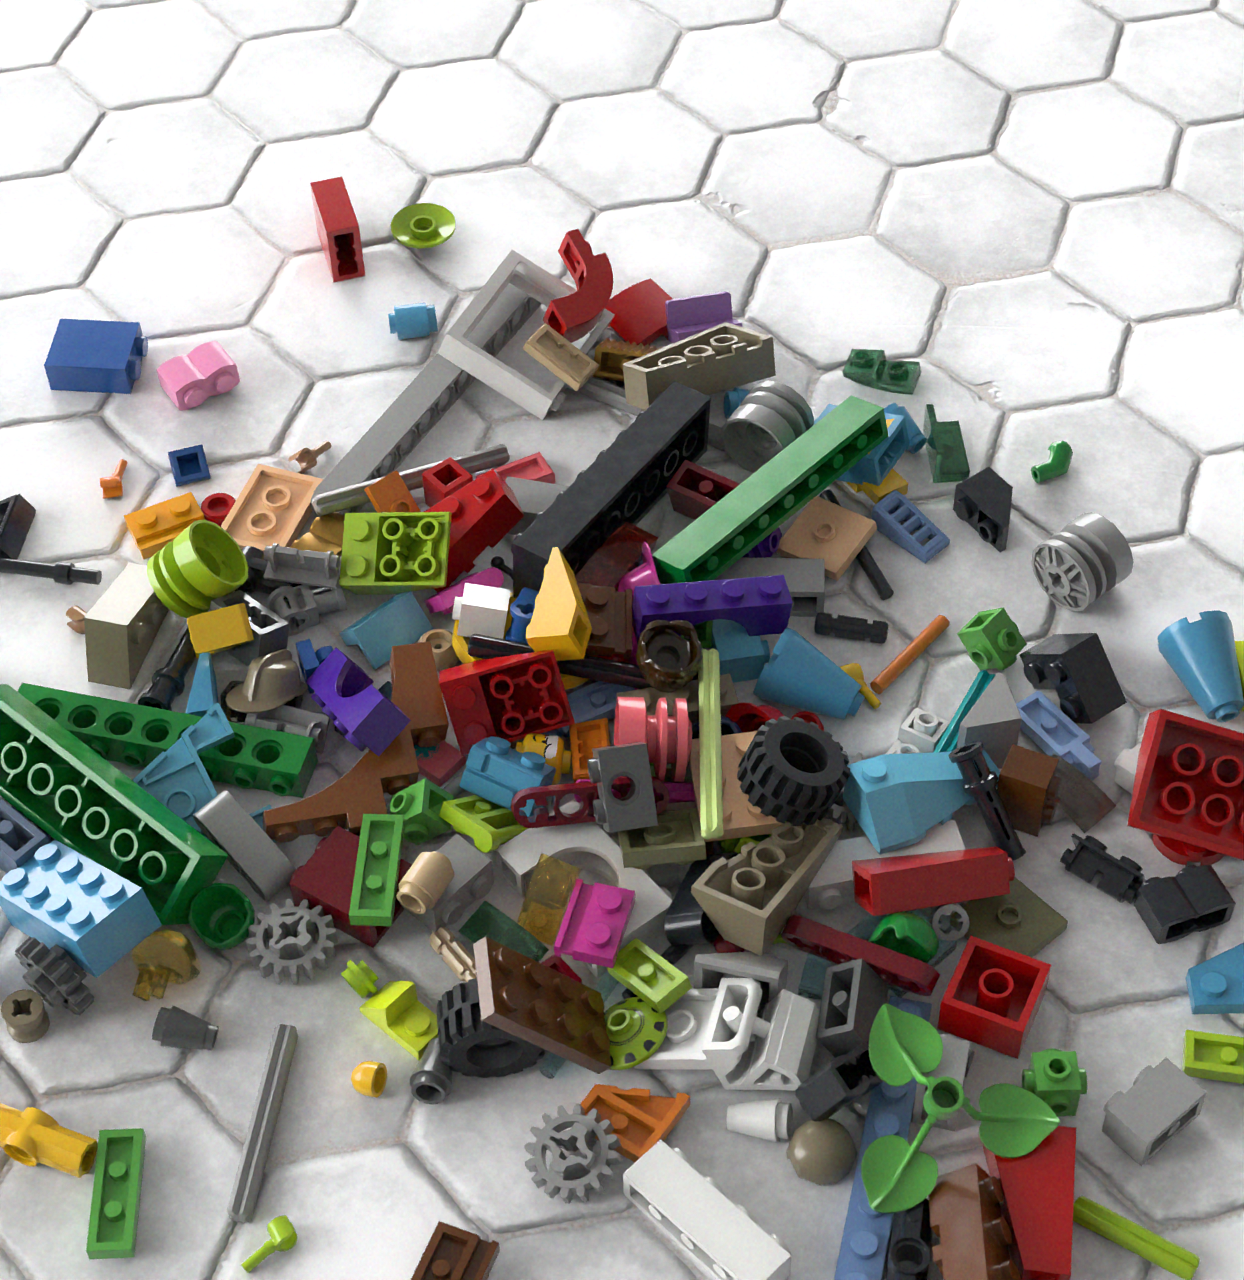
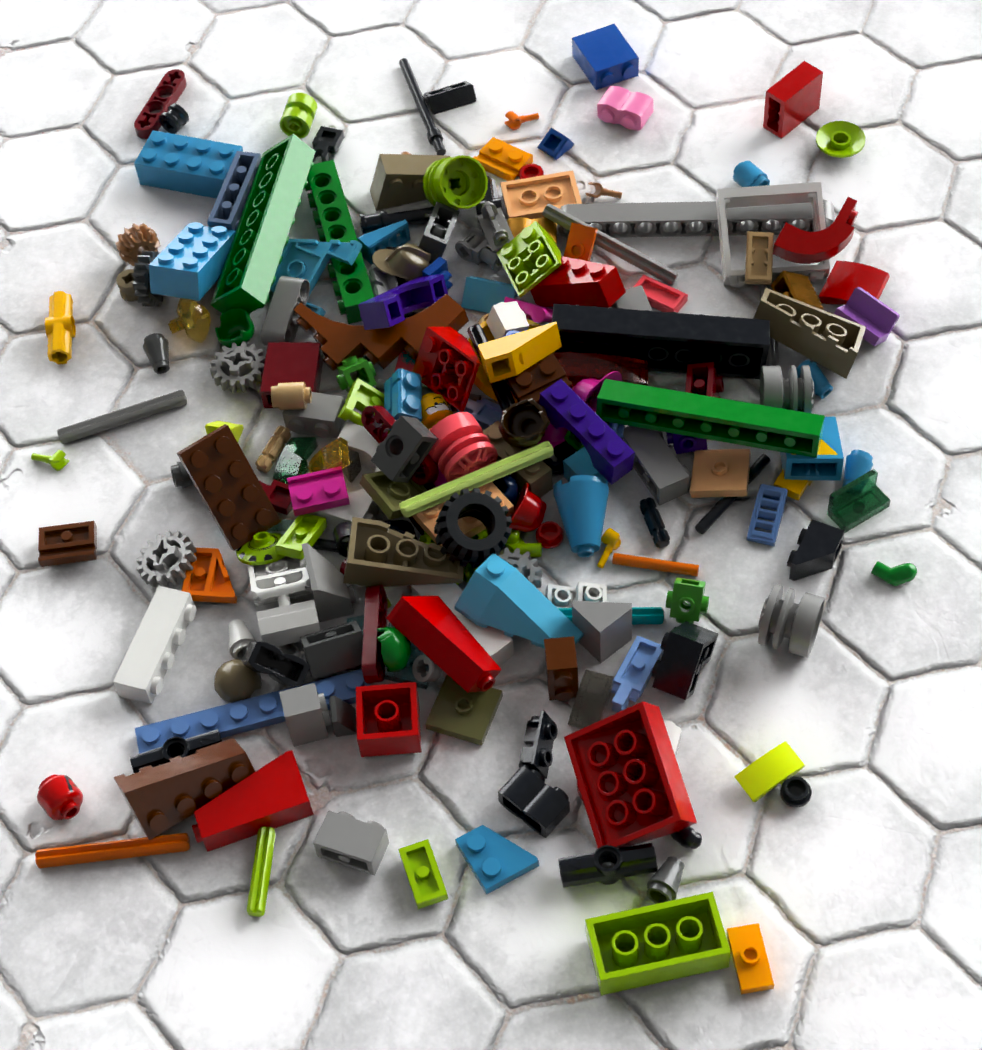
camera: 65 degrees right, 5 degrees up
bright green plate [86,1128,146,1259] -> none
yellow slope [187,603,254,658] -> none
lime plate [341,960,379,999] -> none
bright green plate [349,814,405,926] -> none
yellow hinge [351,1061,387,1098] -> none
red brick [422,457,473,508] -> none
clear green slope [842,349,921,395] -> none
bright green plant [861,1003,1060,1213] -> none
black pin [948,741,1026,861] -> none
bright green brick [1022,1048,1087,1116] -> none
dark azure cone [1157,610,1244,723] -> none

